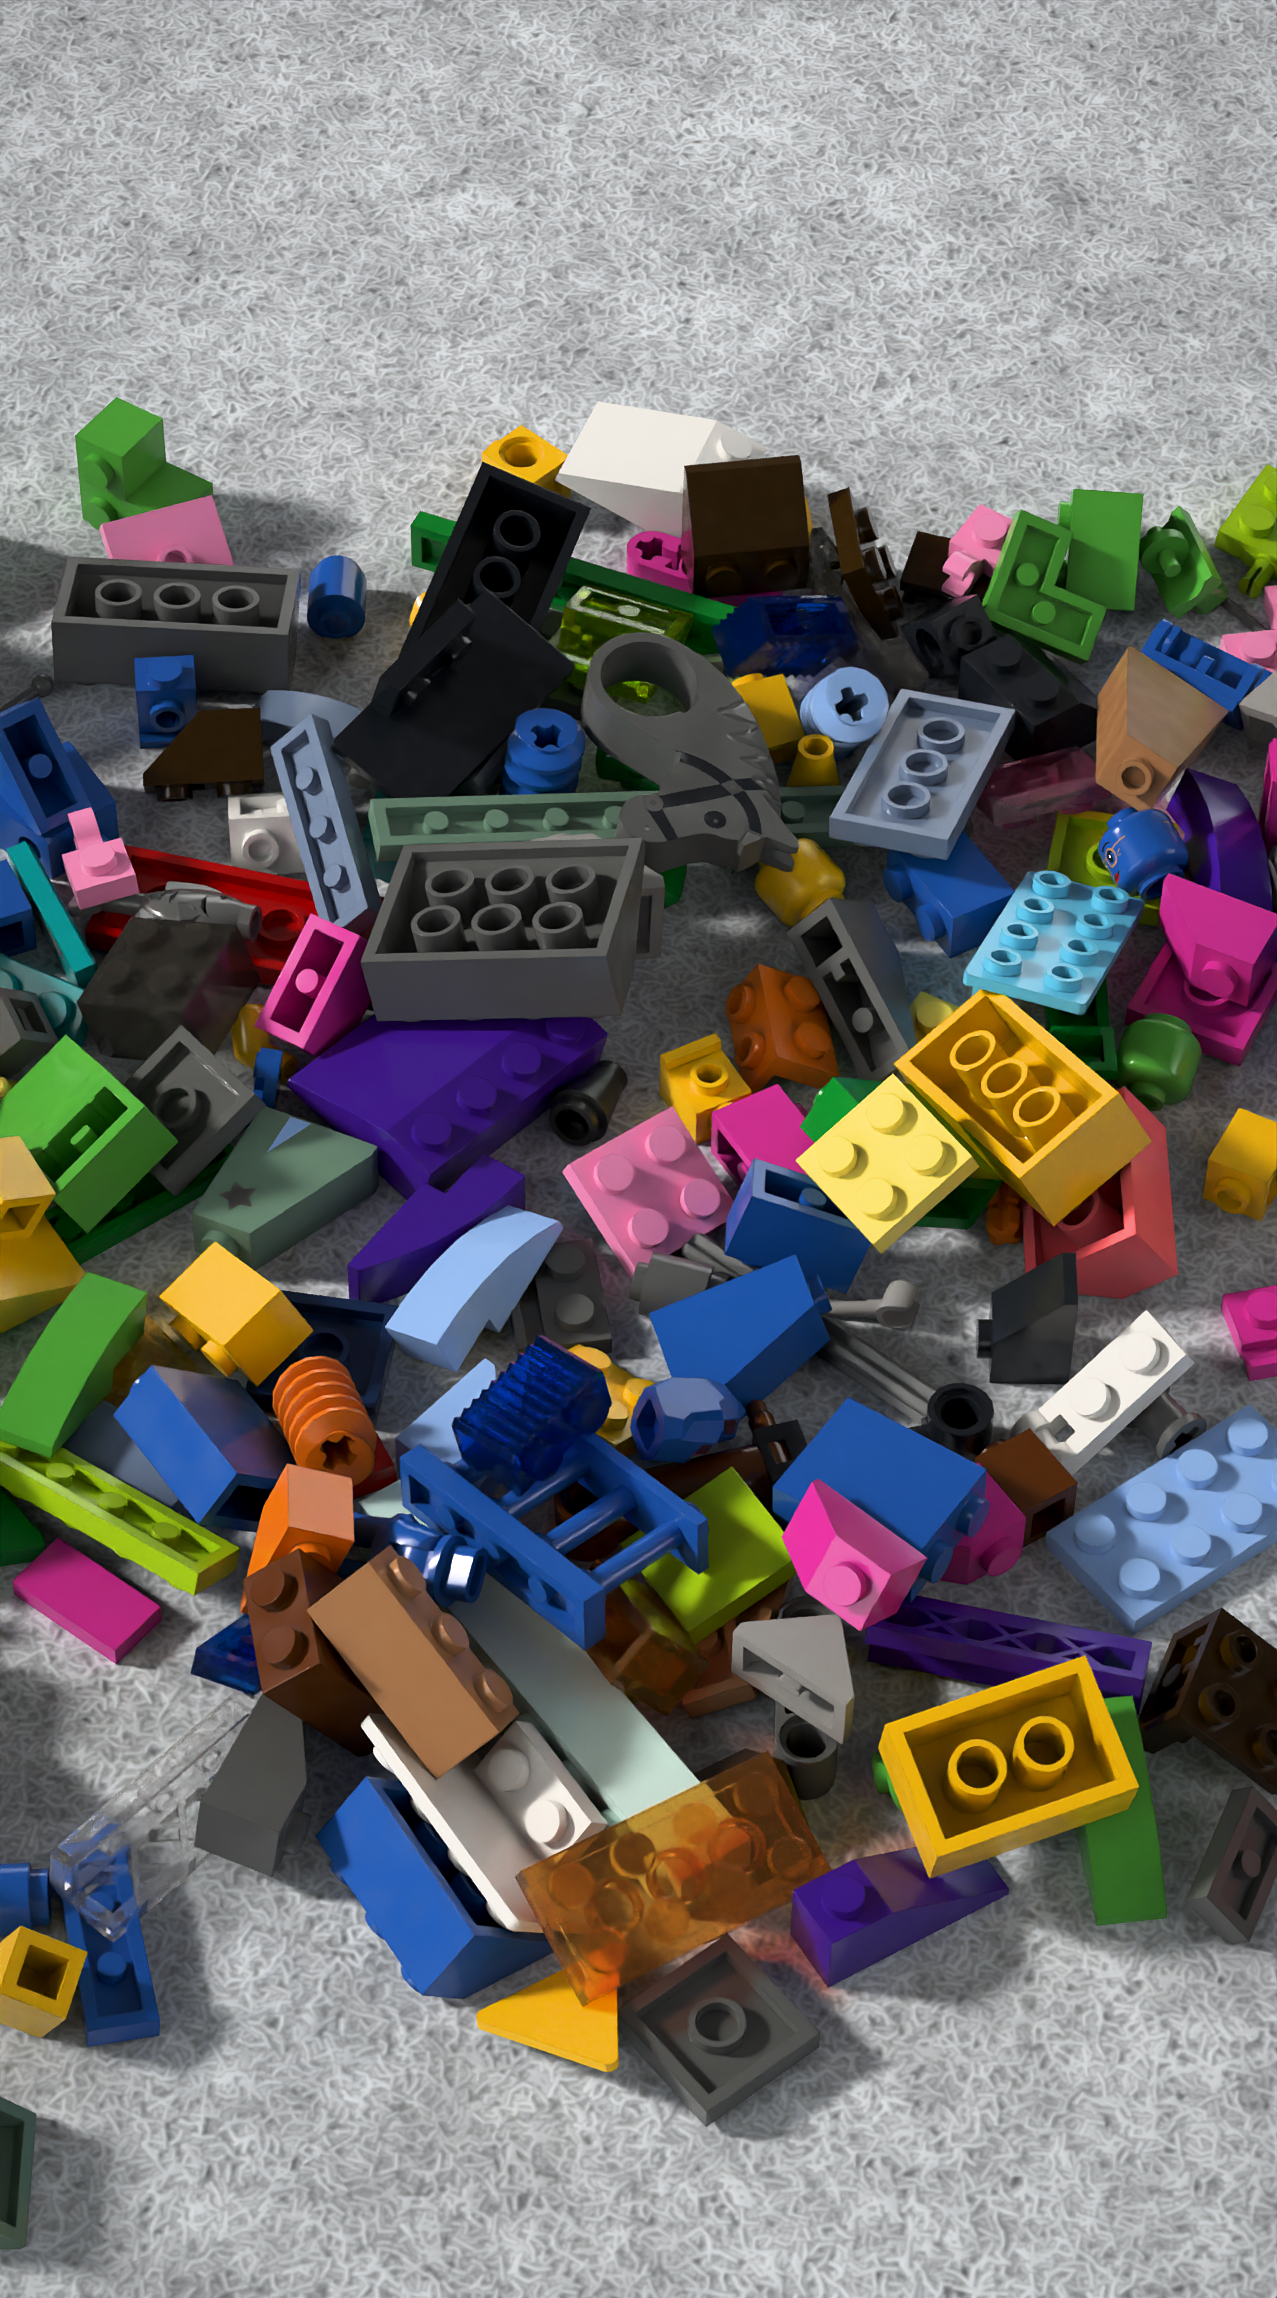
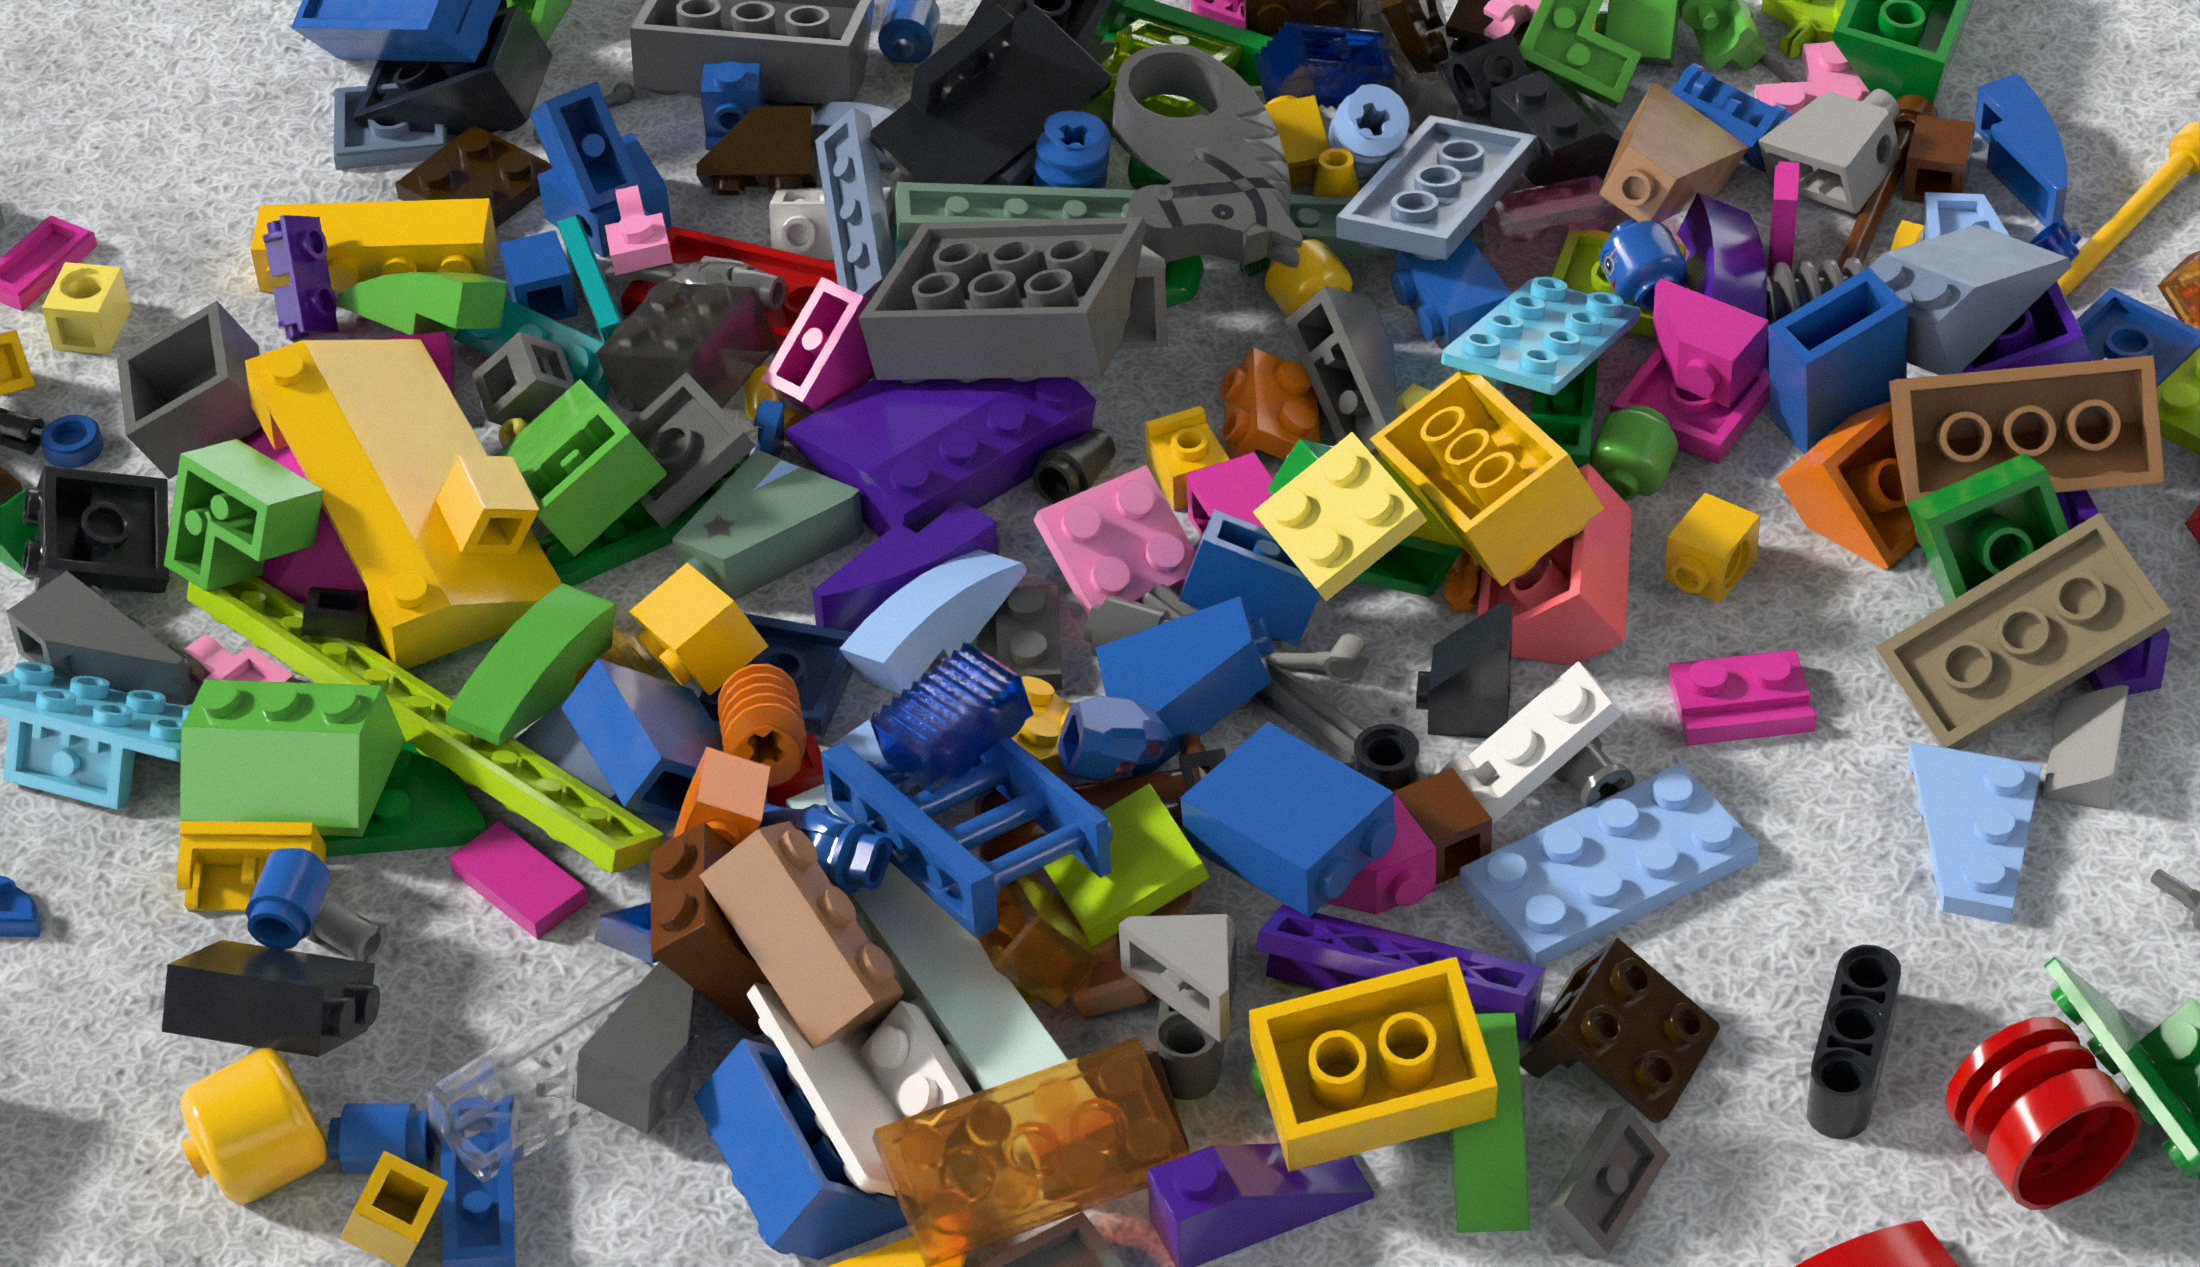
camera: 10 degrees right, 5 degrees down
dark pink slope [782,1479,927,1631] -> none

